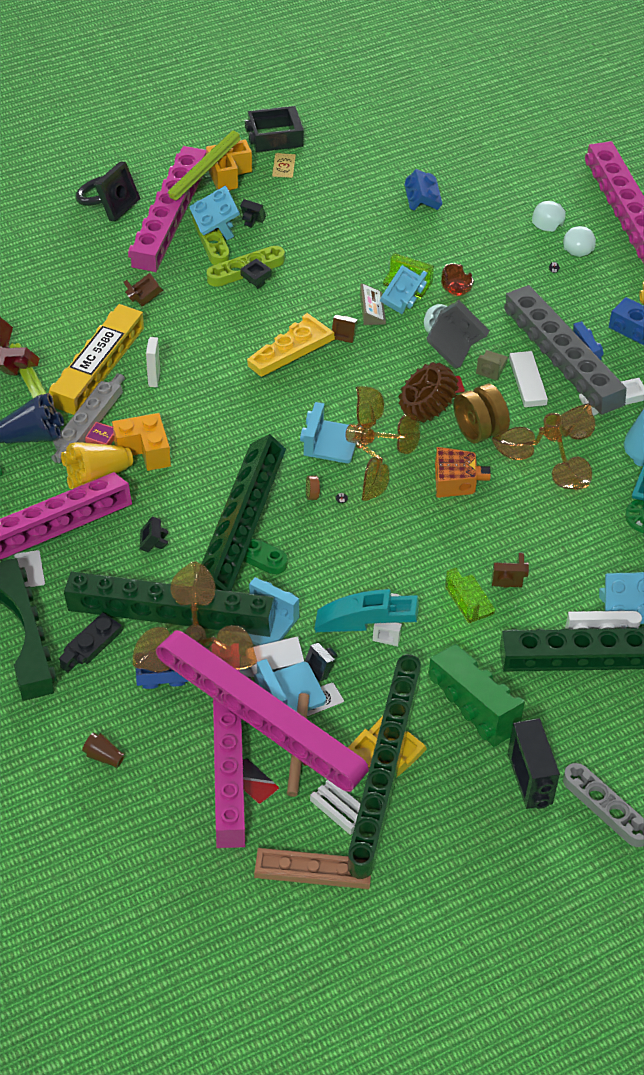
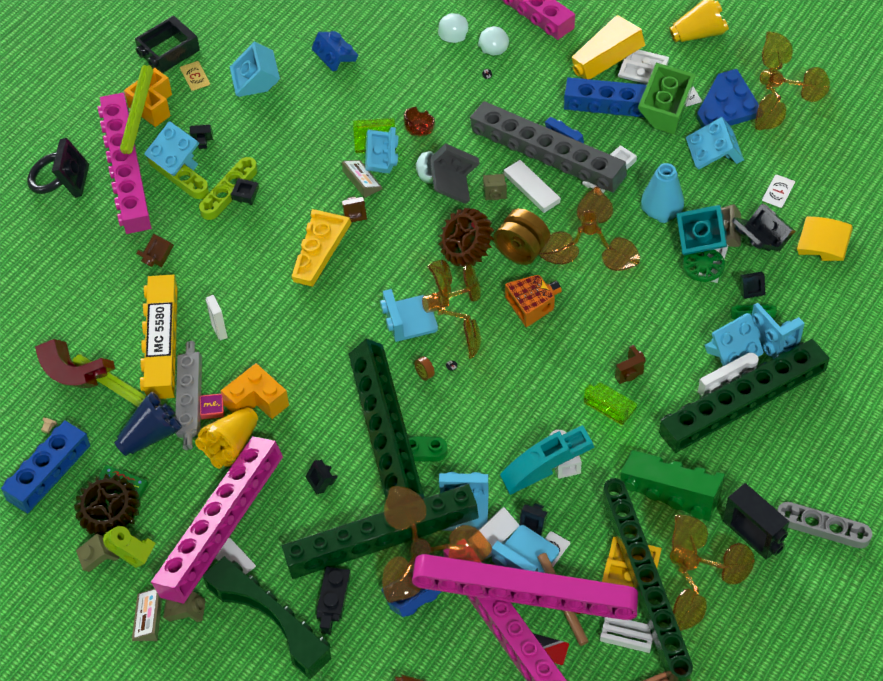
camera: 25 degrees left, 5 degrees up
none -> medium azure slope [230,41,280,97]
none -> clear orange plant [670,515,755,631]

